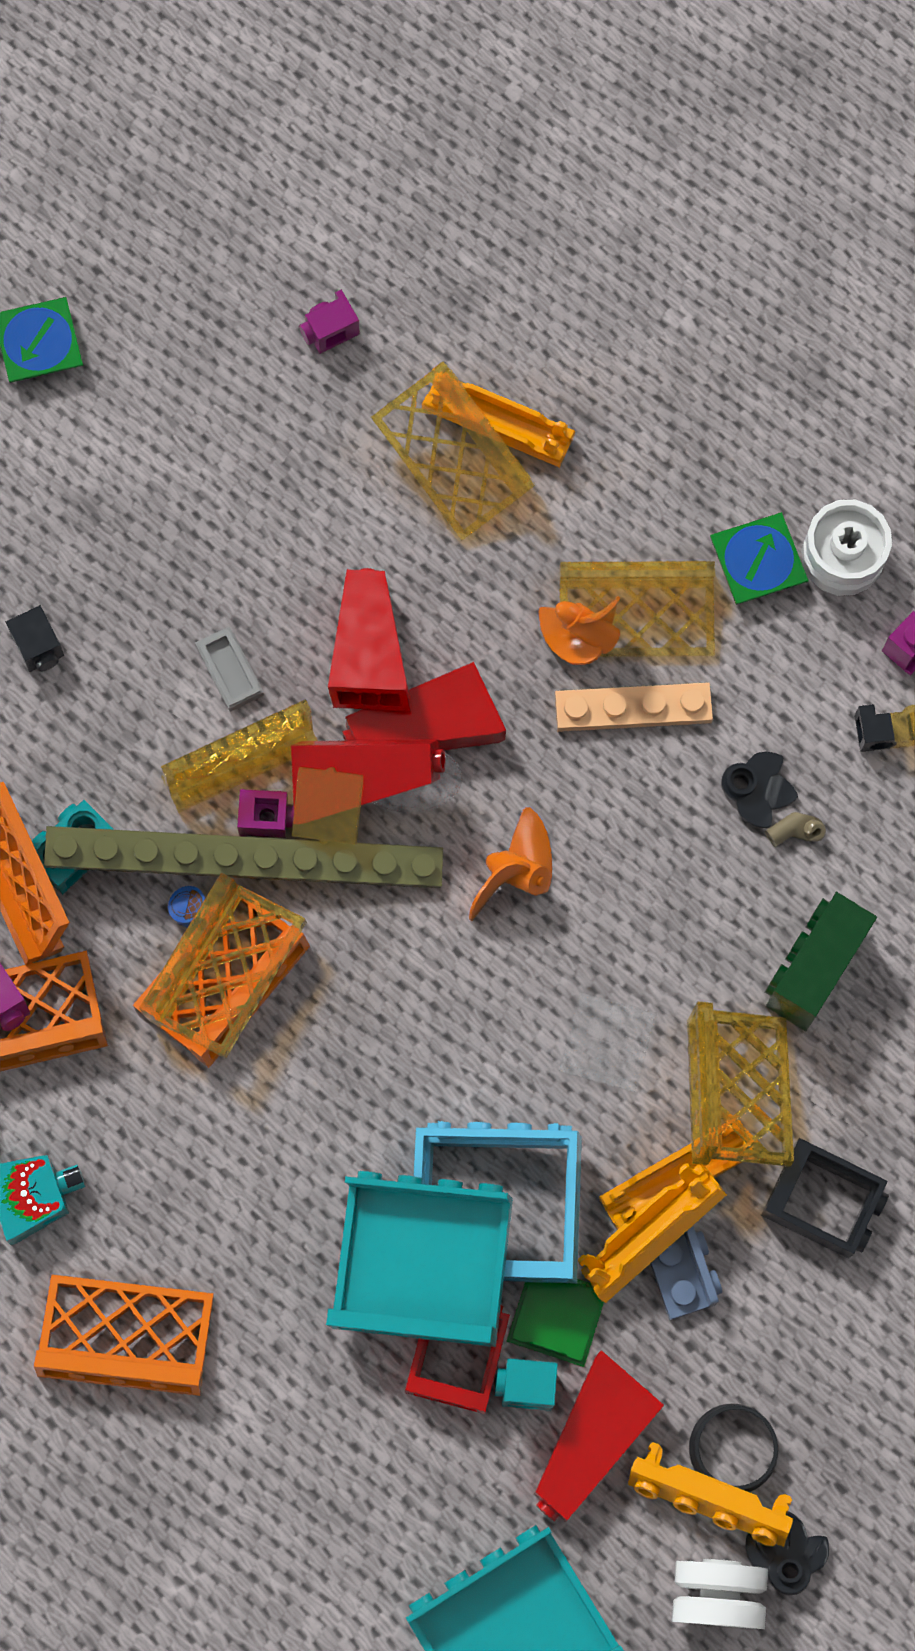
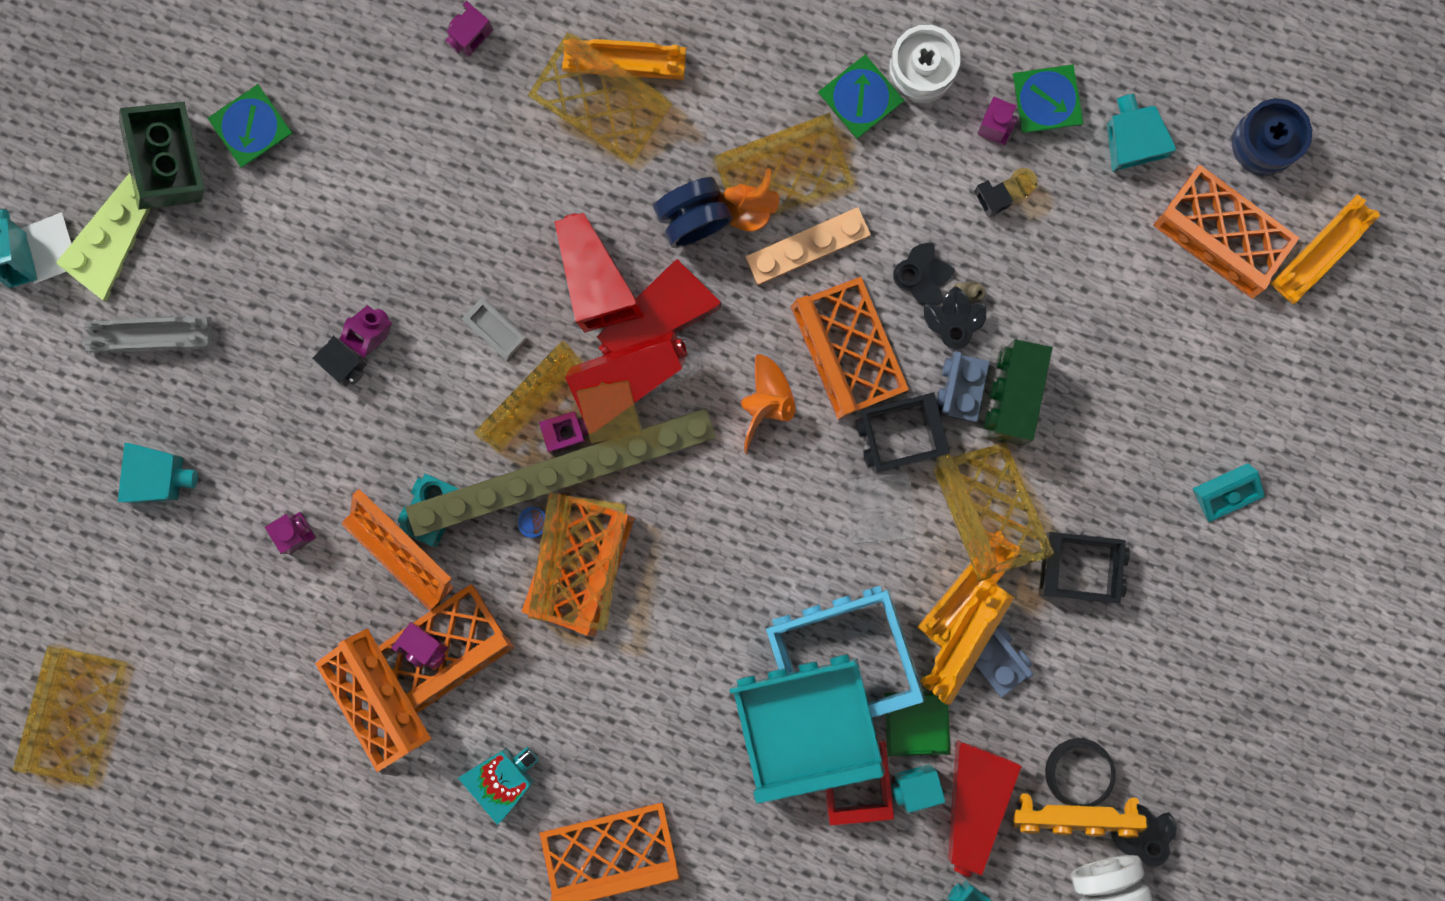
camera: 10 degrees left, 10 degrees up
none -> magenta brick [339,305,392,358]
none -> dark blue wheel [653,177,733,248]
none -> orange fence [790,277,909,420]
none -> black window [855,392,950,474]
none -> black plate [924,286,987,349]
none -> sand blue bracket [936,351,990,423]

